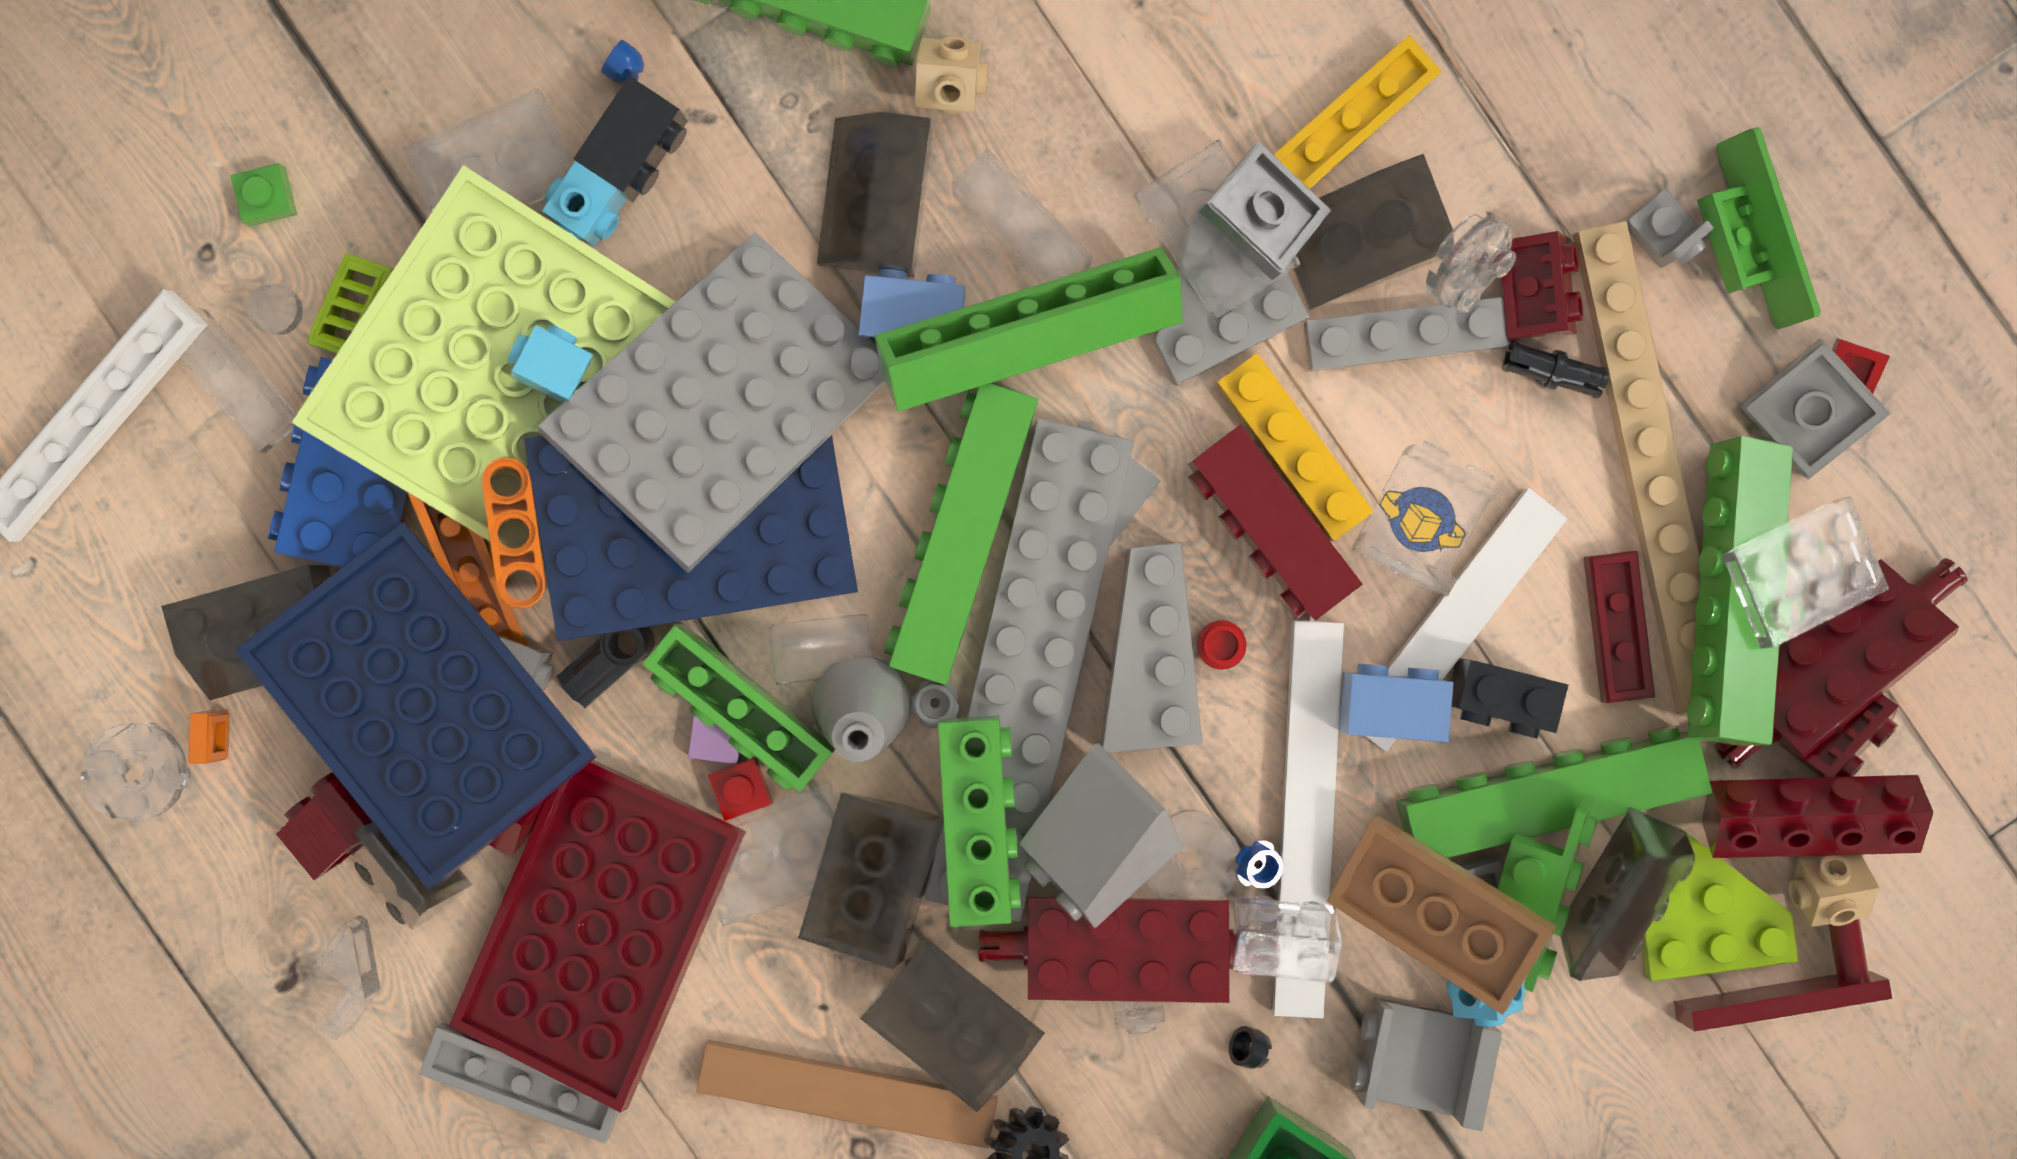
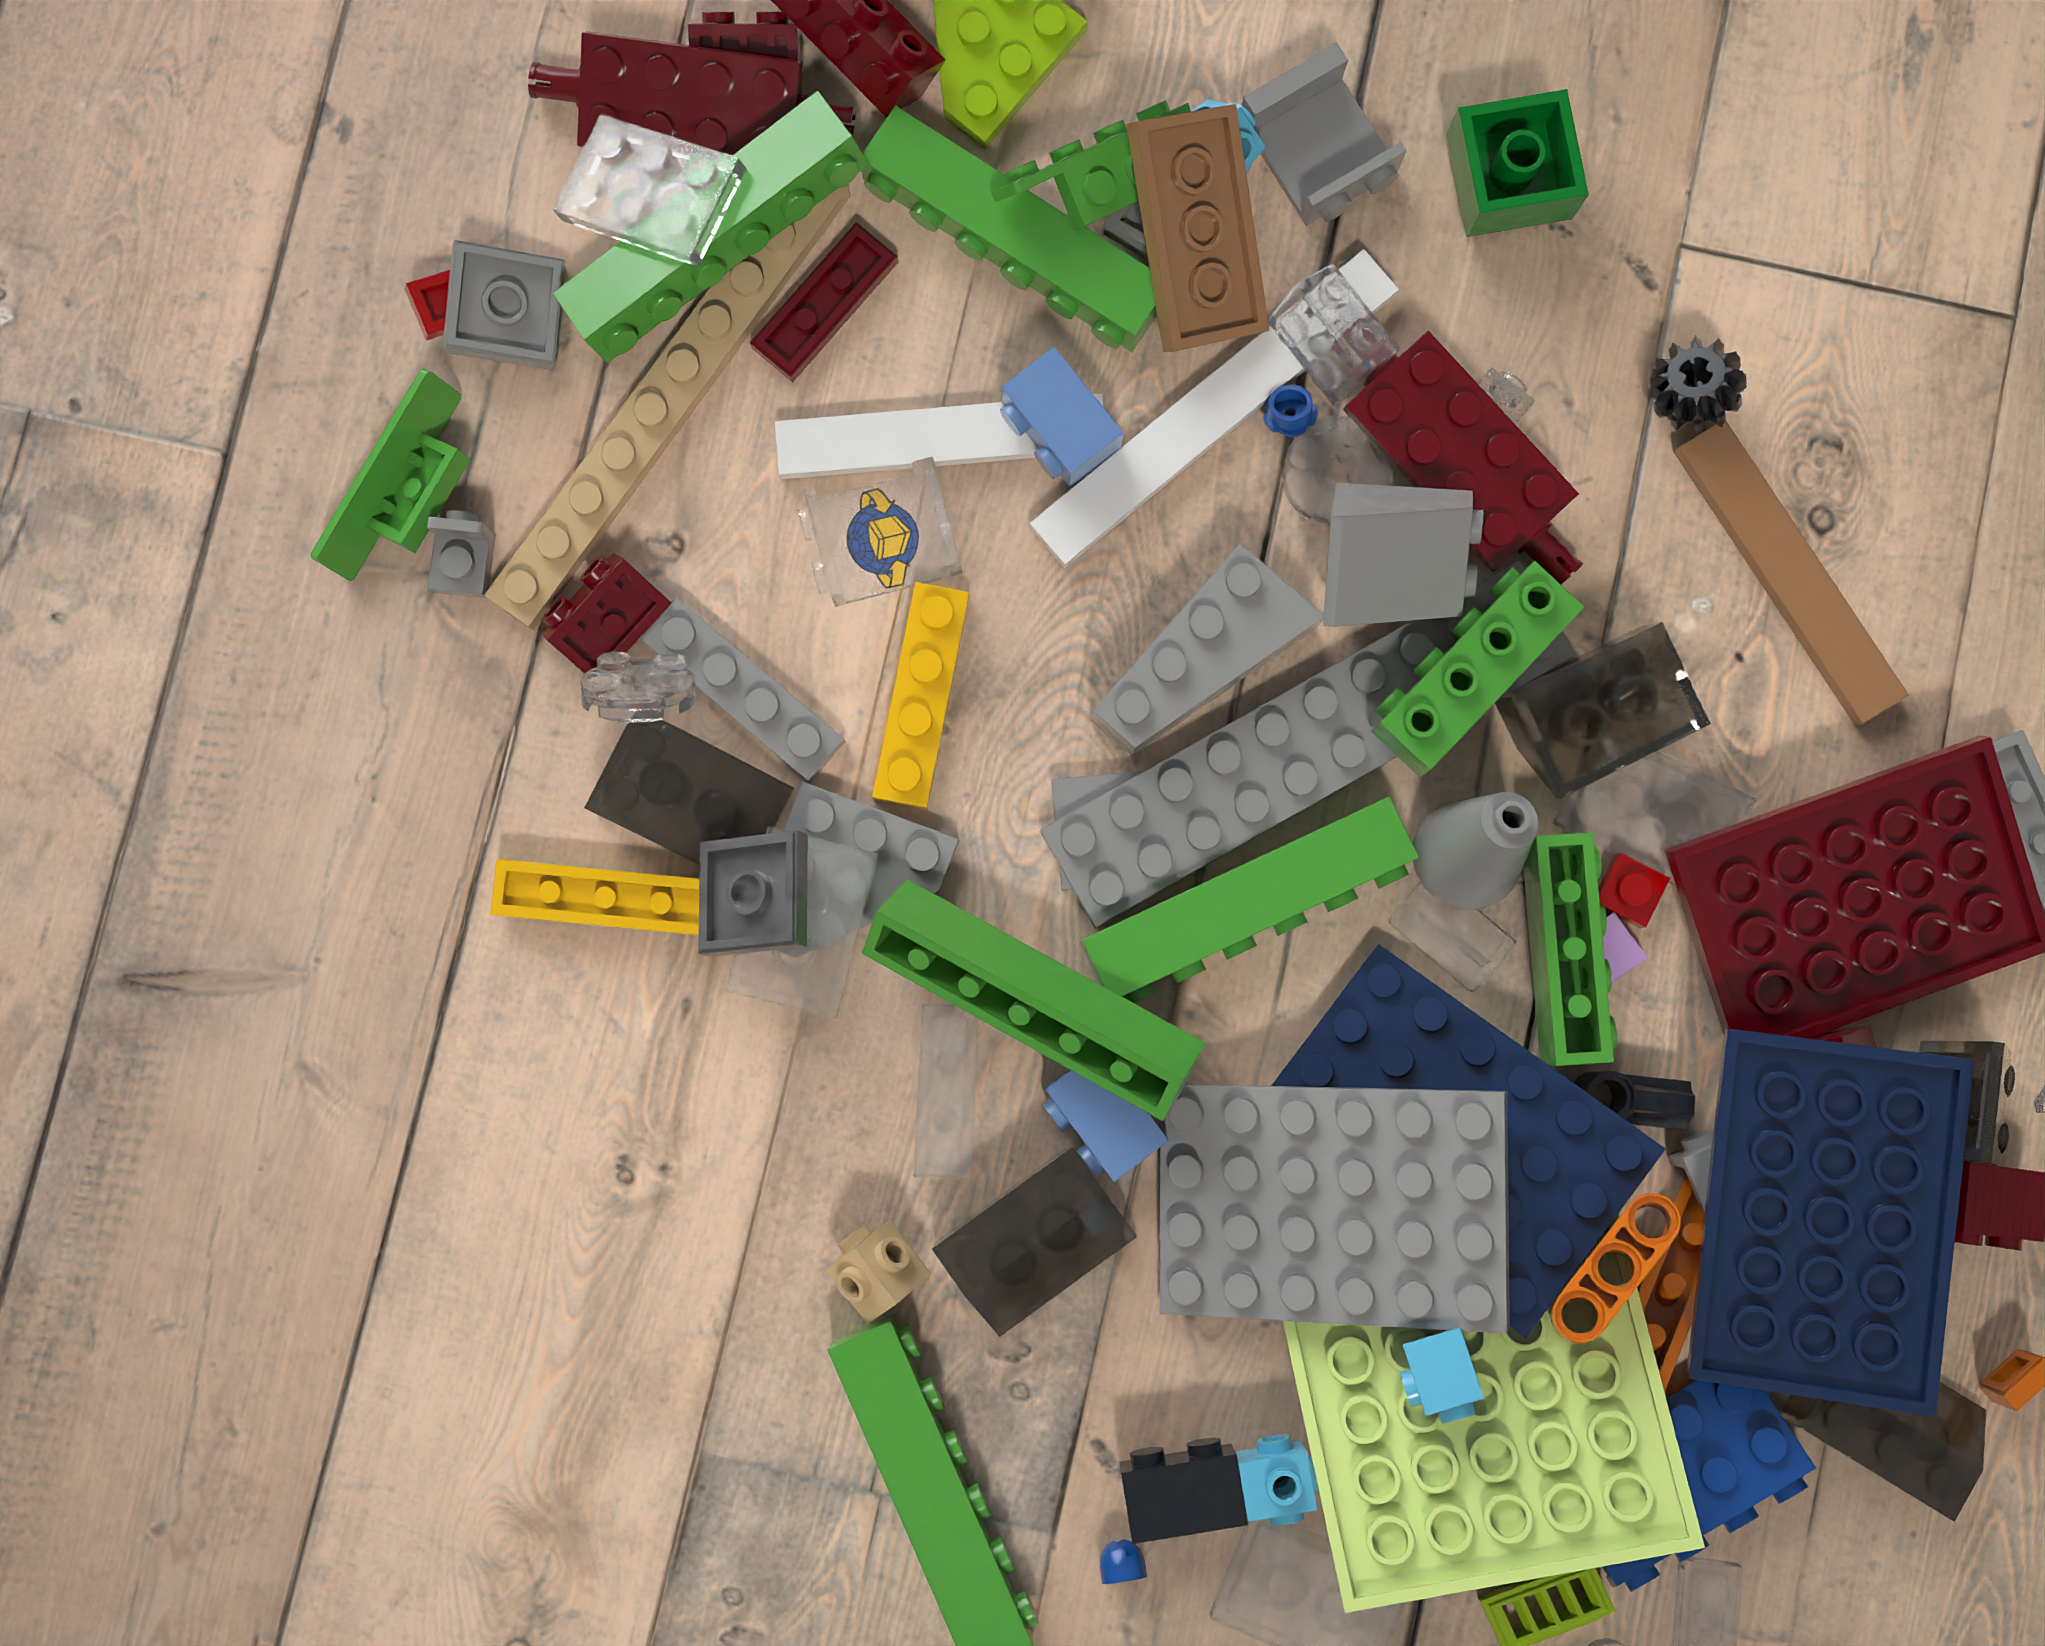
camera: 130 degrees left, 5 degrees down
clear smoke slope [859,938,1045,1112] -> none
light grey plate [911,679,959,728] -> none
dark red brick [1187,425,1363,621] -> none
red plate [1197,620,1247,670] -> none
black hinge [1229,1026,1272,1069] -> none
black brick [1451,658,1569,739] -> none
black pin [1502,340,1609,399] -> none
clear smoke slope [1560,807,1695,981] -> none

